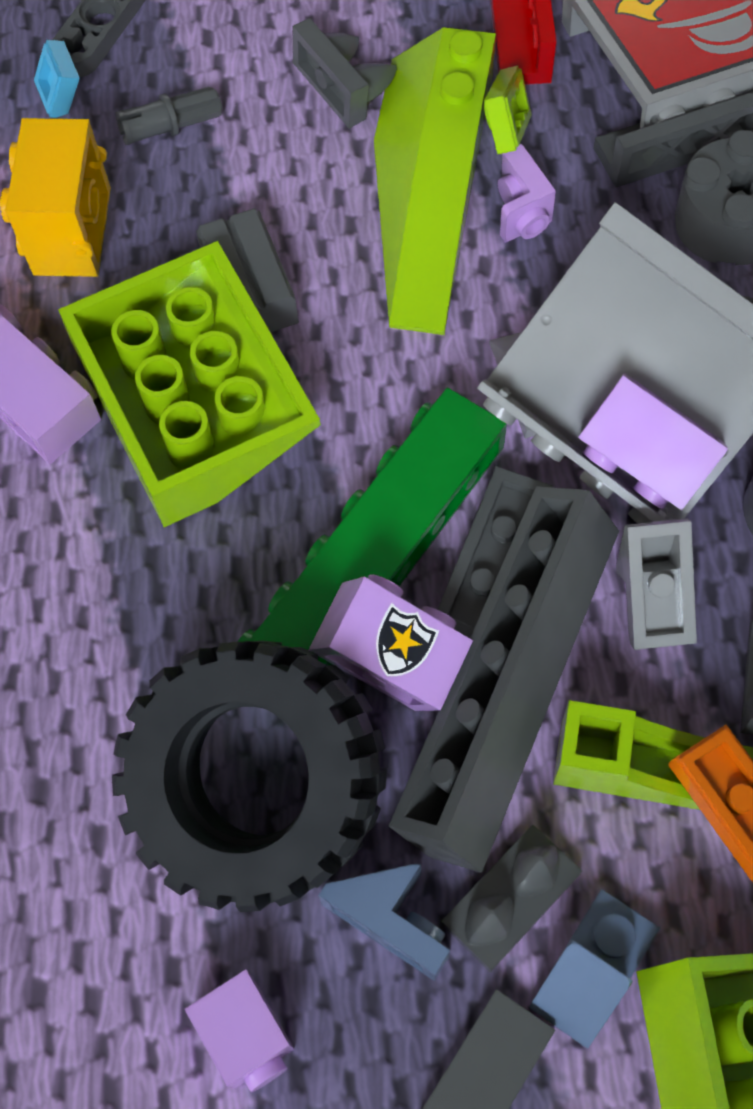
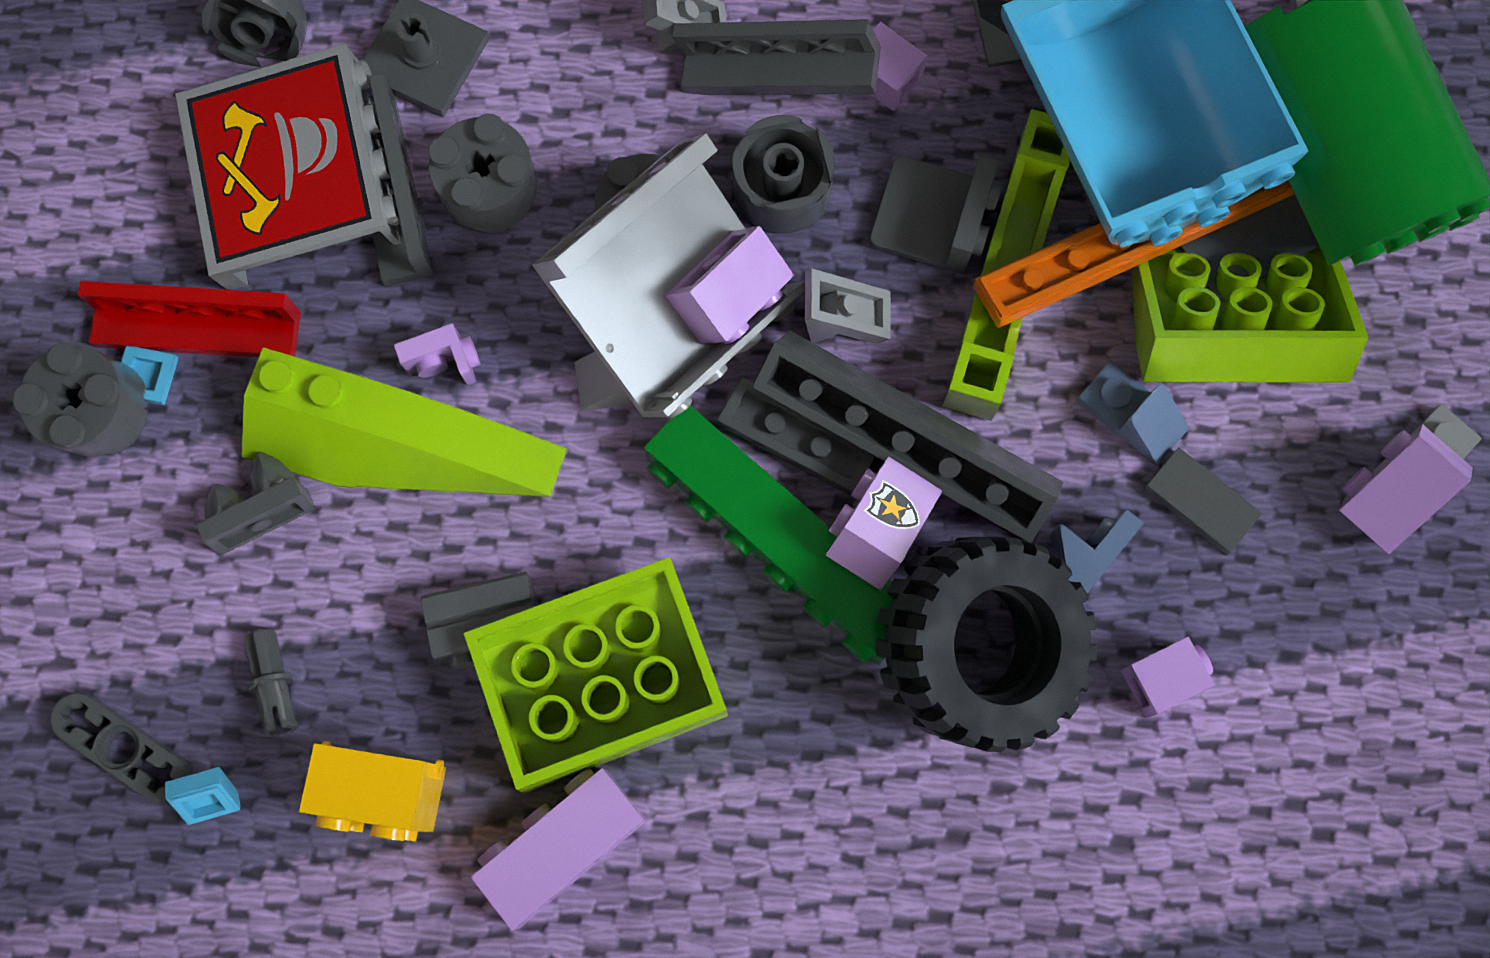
camera: 85 degrees left, 10 degrees up
dark grey tile [441,824,582,973] -> none
lime plate [484,66,532,155] -> none

